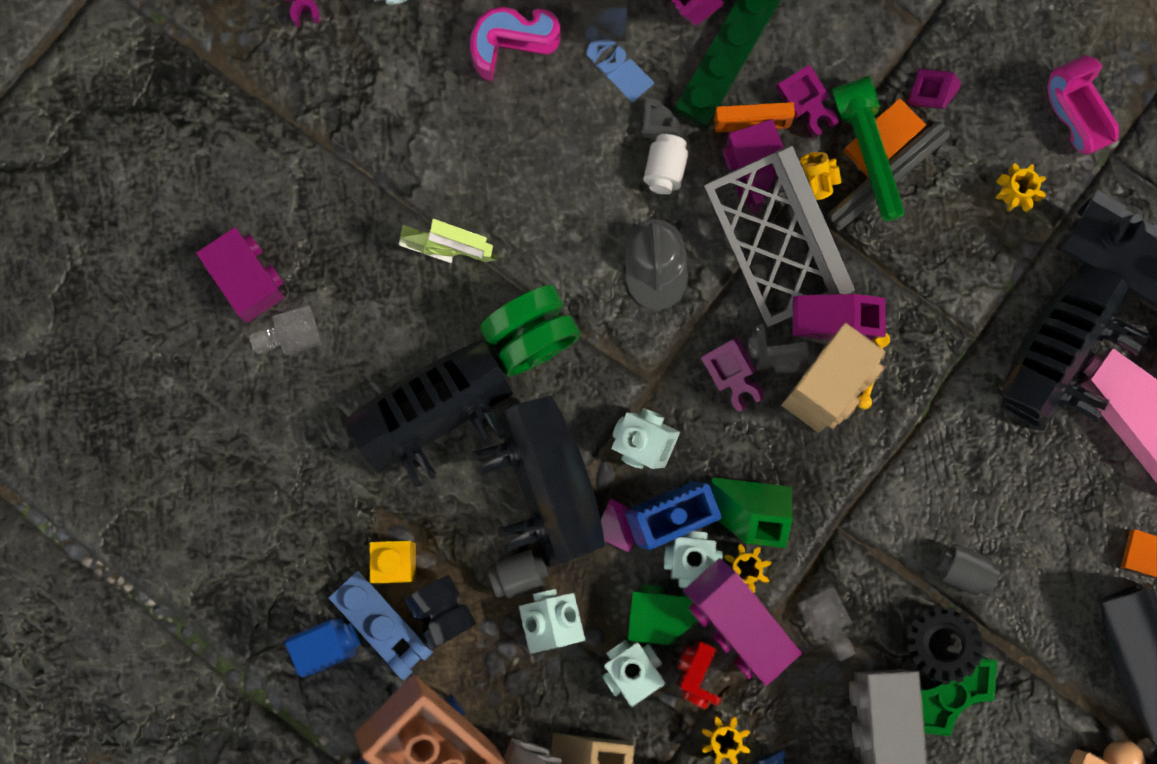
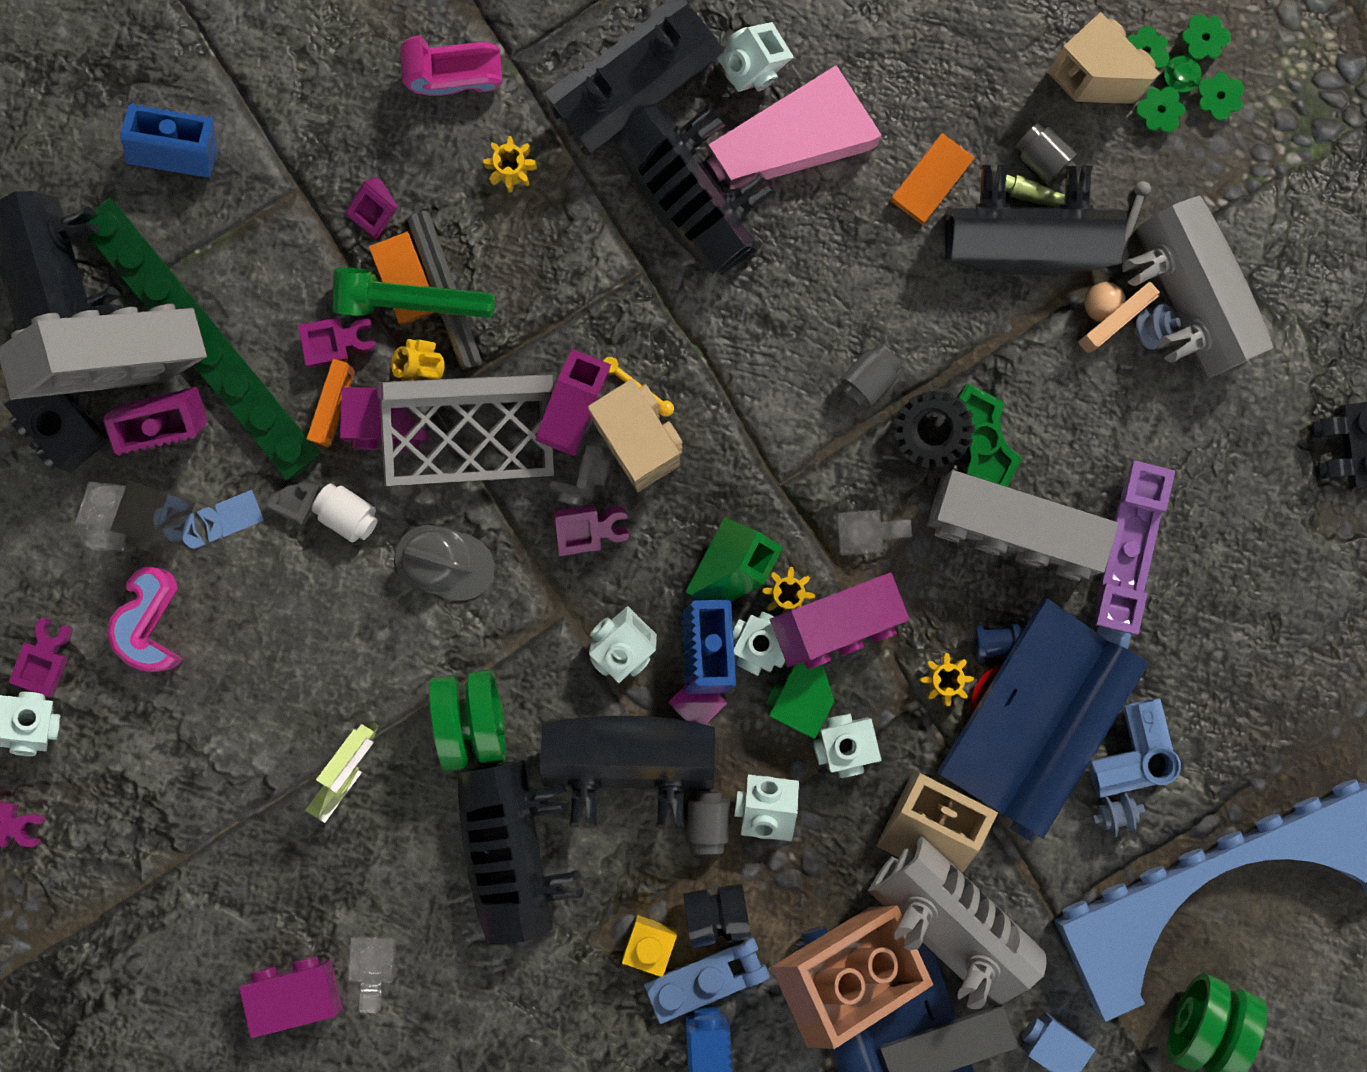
camera: 75 degrees left, 5 degrees up
red bracket [676,640,722,709] -> none

